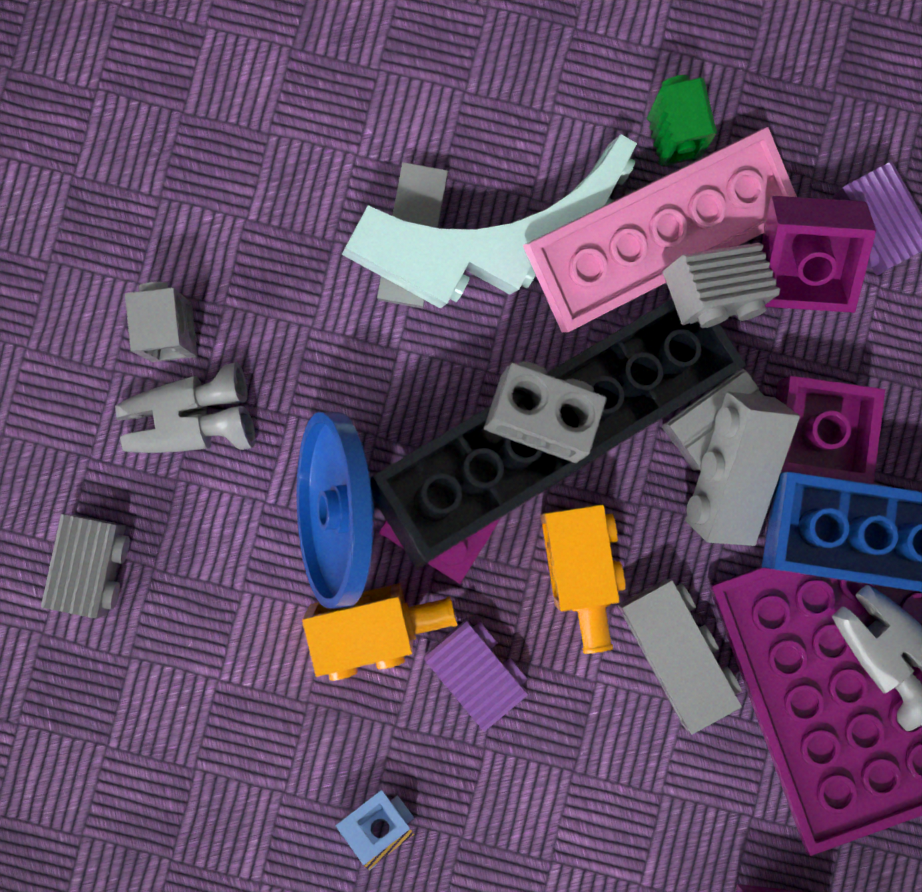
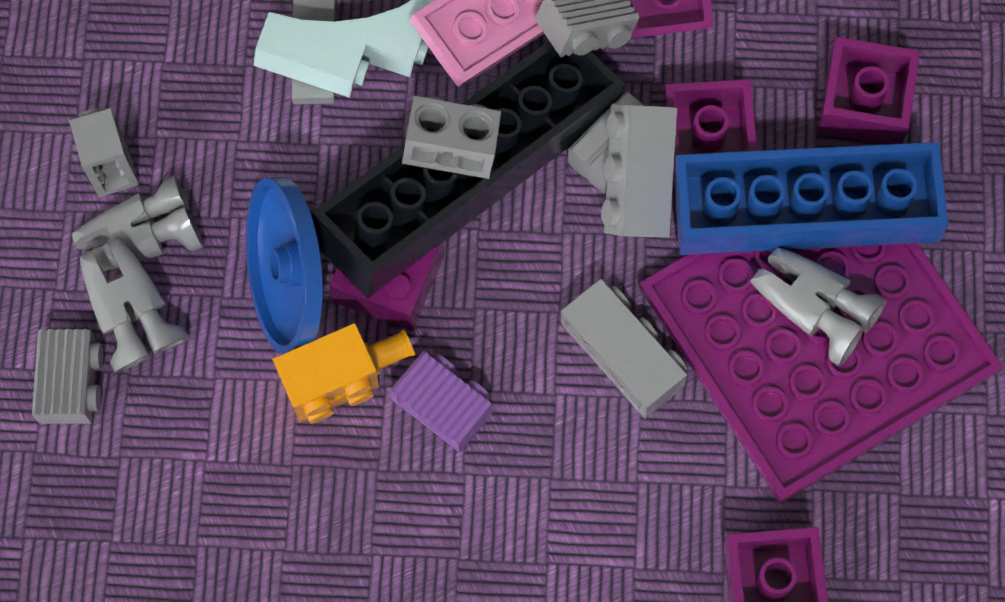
camera: 10 degrees left, 15 degrees down
light blue brick [336,790,414,871] -> none
light orange brick [540,505,625,654] -> none
none -> light grey piece [80,238,189,373]

